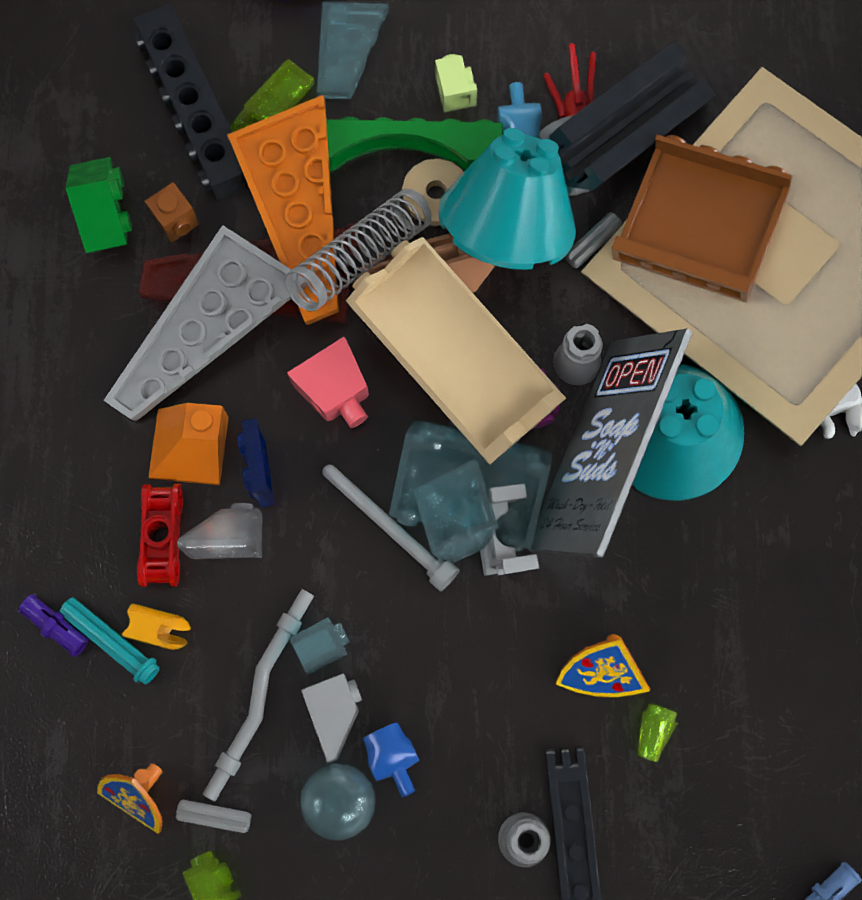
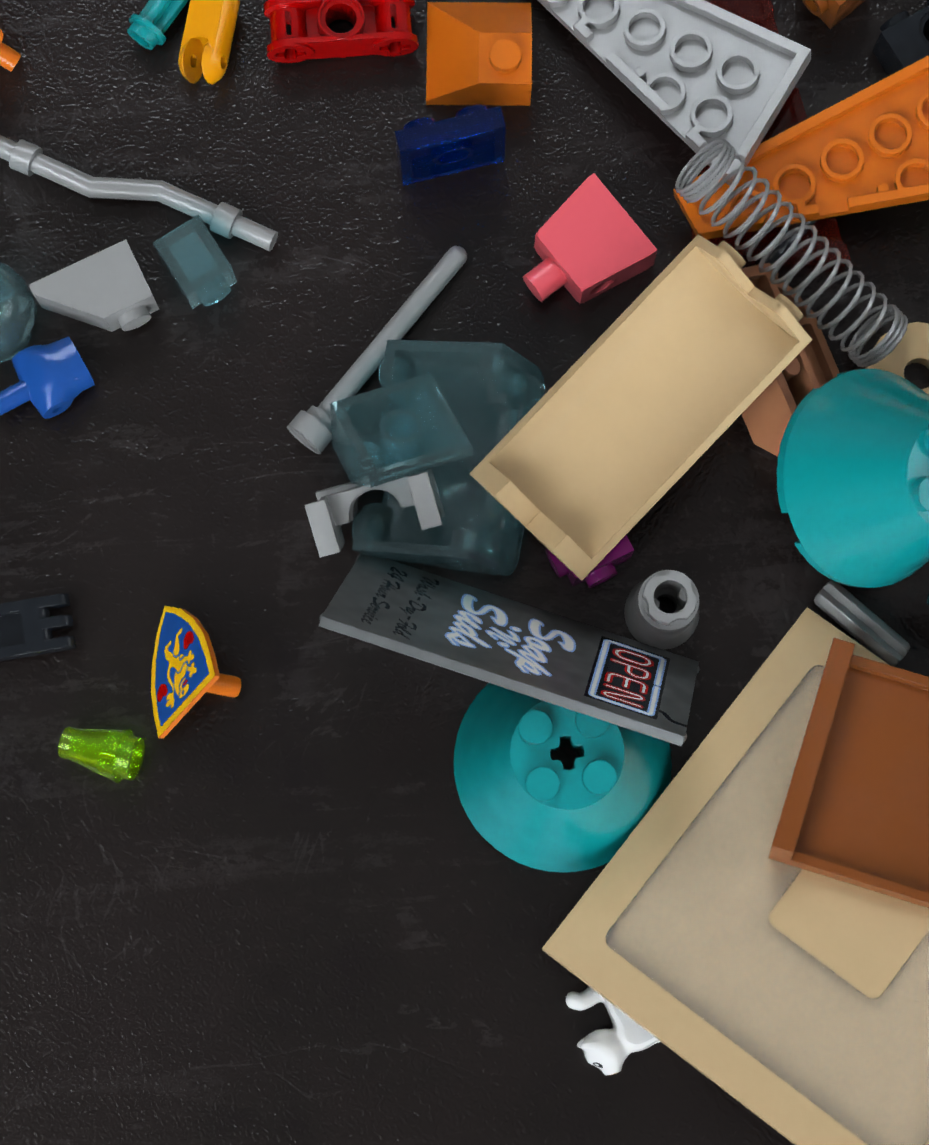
camera: 85 degrees right, 5 degrees up
clear slope [177,503,262,559] -> none

